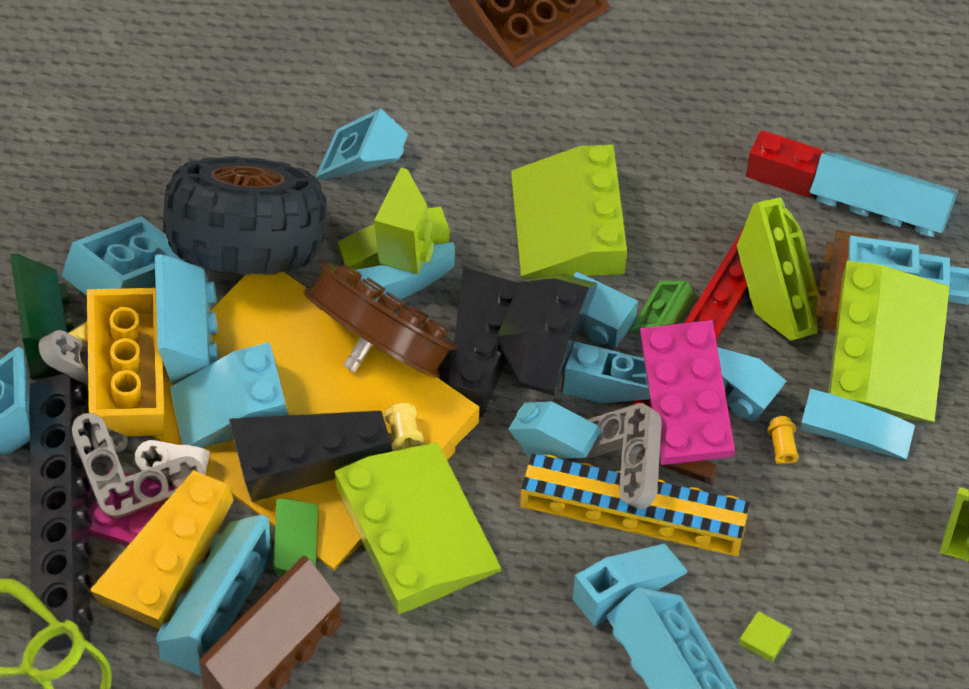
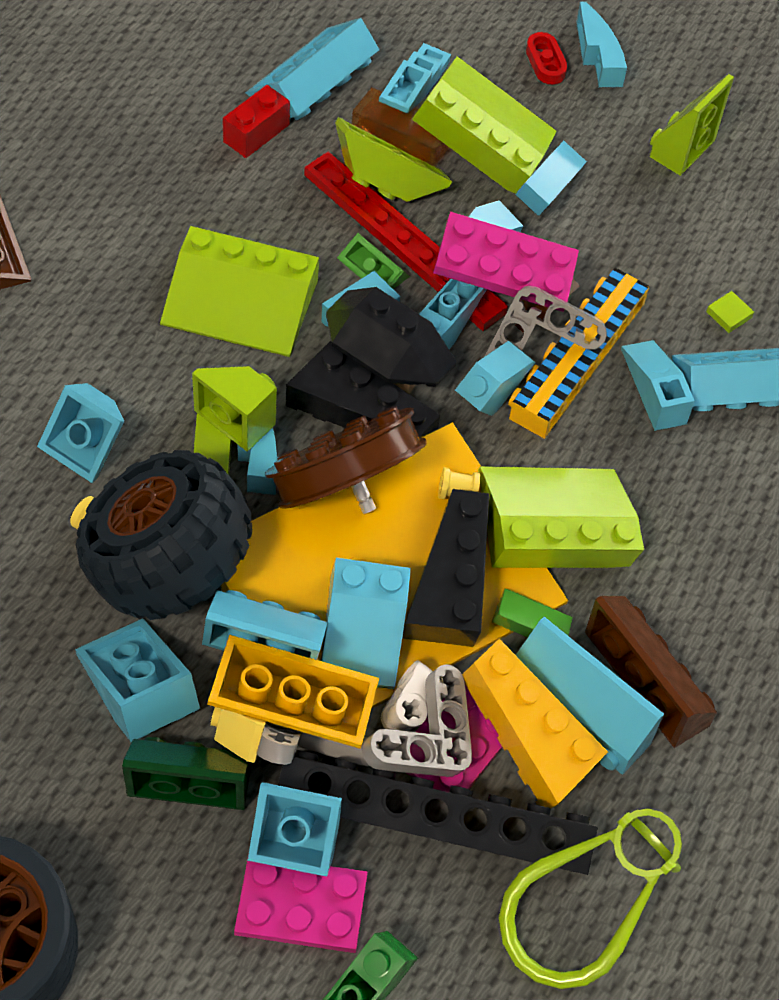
camera: 75 degrees left, 5 degrees up
yellow pin [767,416,799,464] -> none

